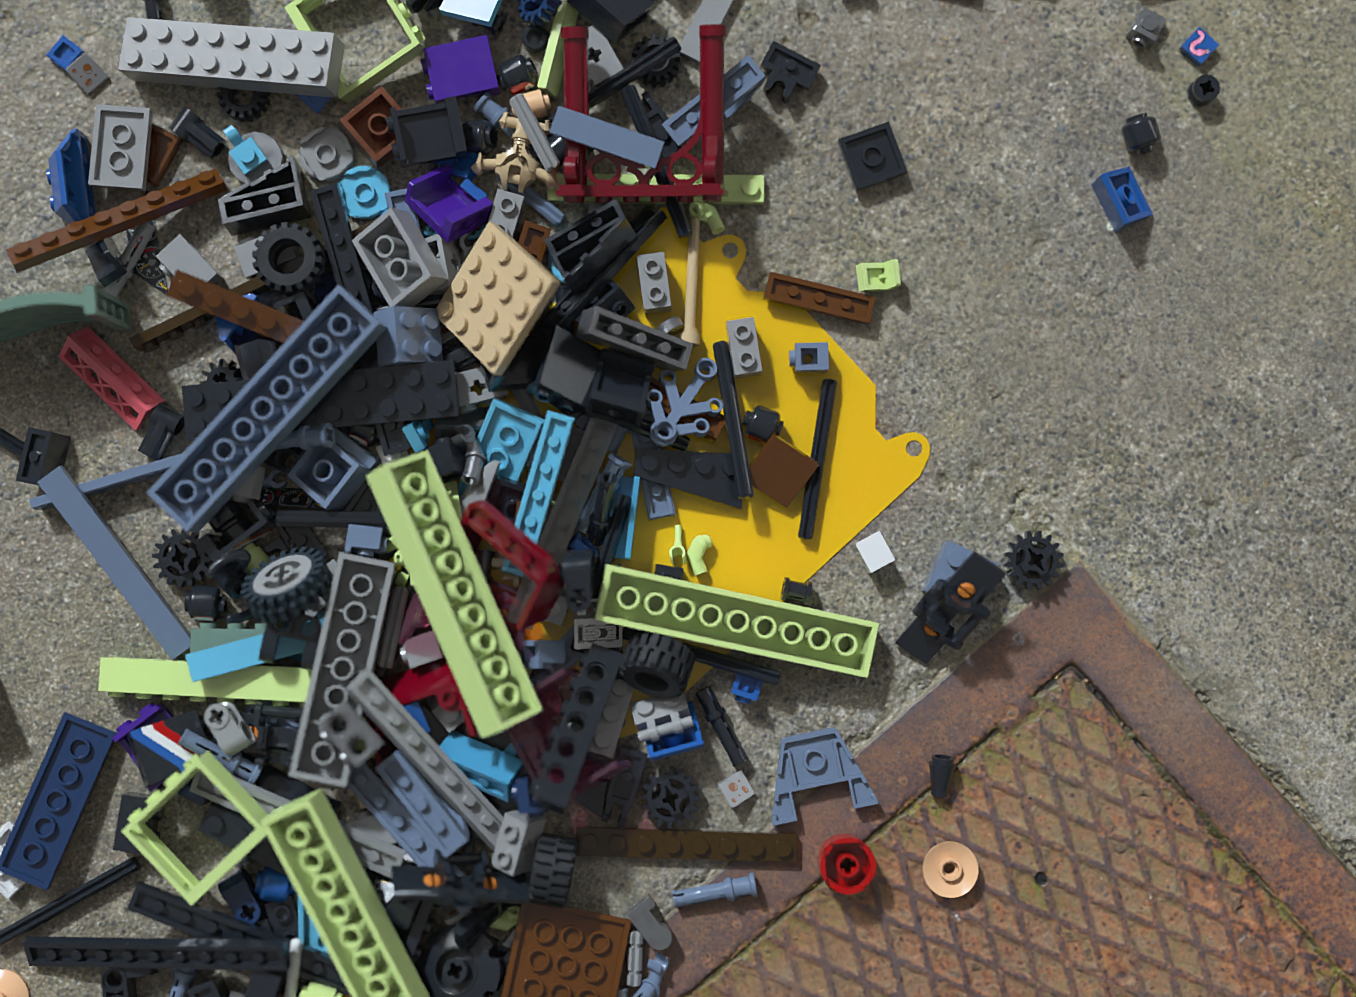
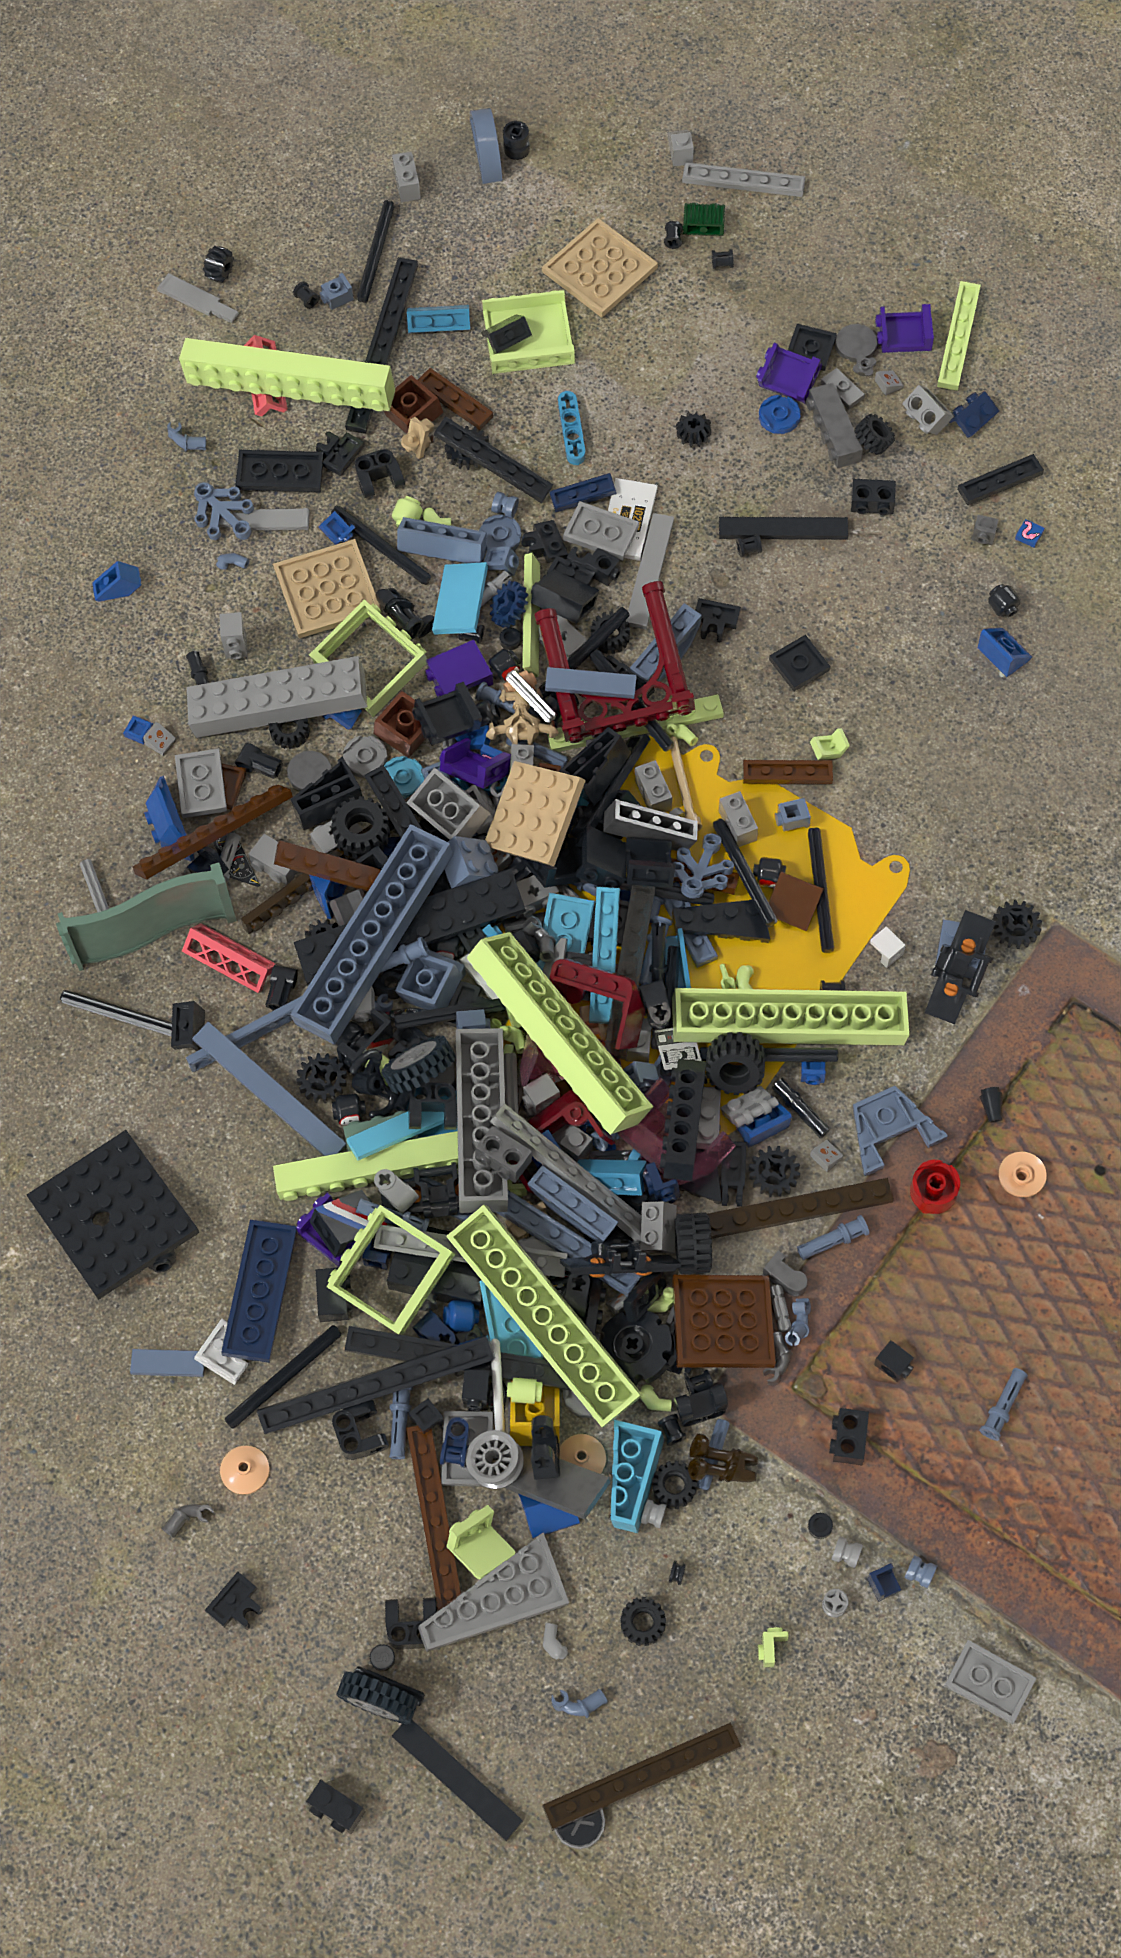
camera: 10 degrees left, 20 degrees down
medium azure plate [223,125,268,177] -> none
black wheel [1187,74,1220,107] -> none

